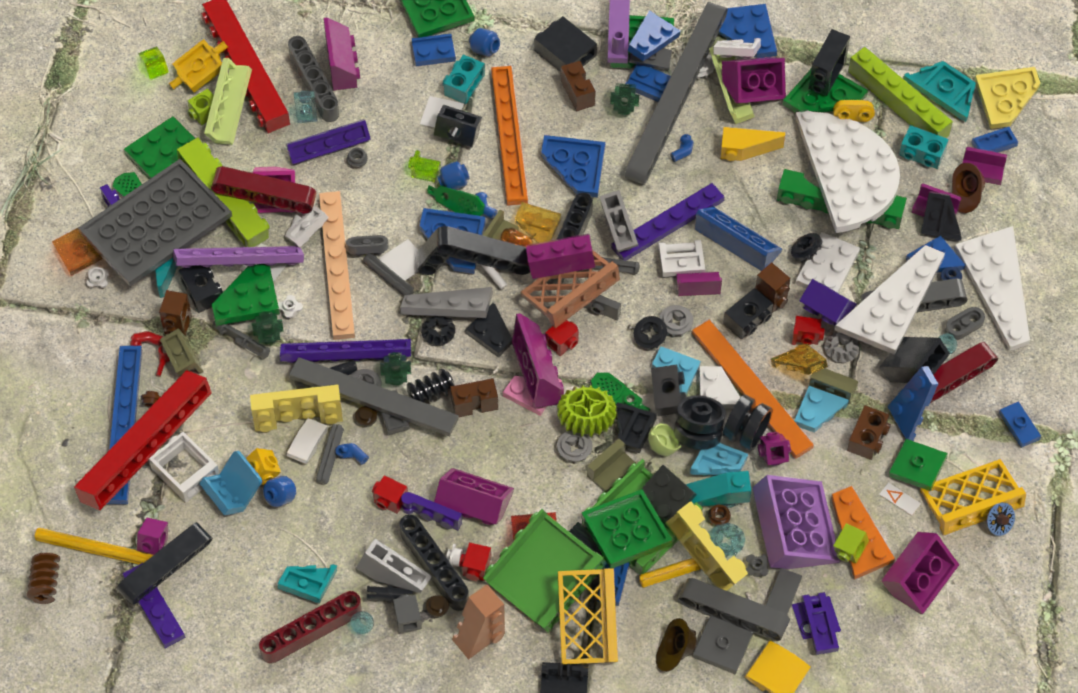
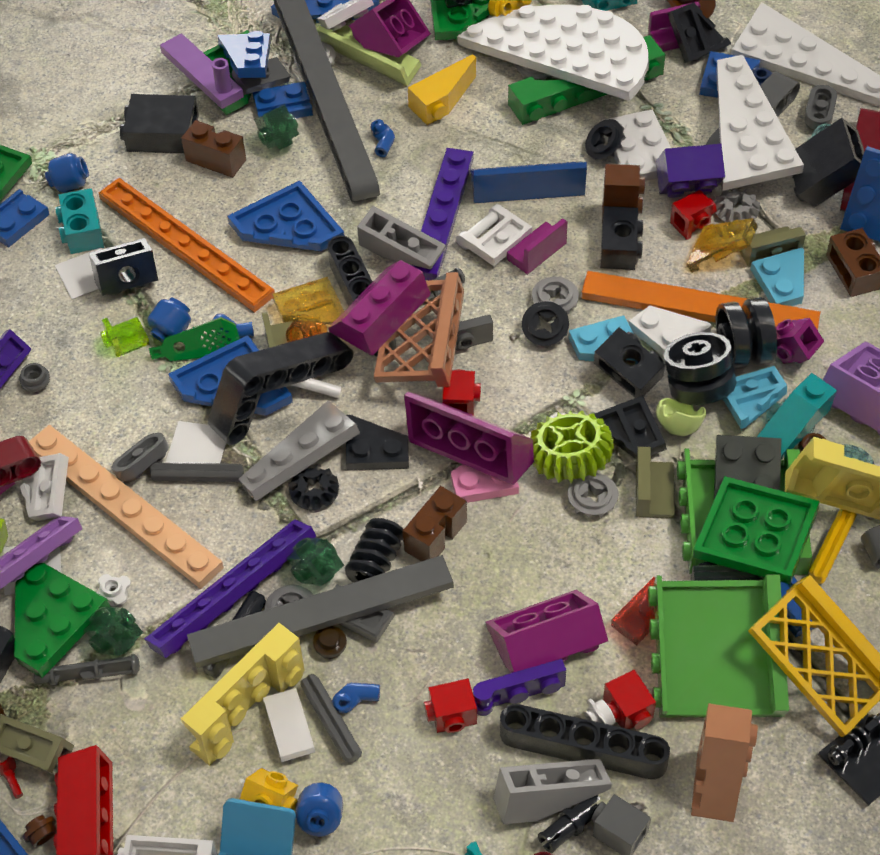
camera: 40 degrees left, 5 degrees down
dark brown plate [426,595,449,618] -> none
green piece [591,372,651,411] -> none

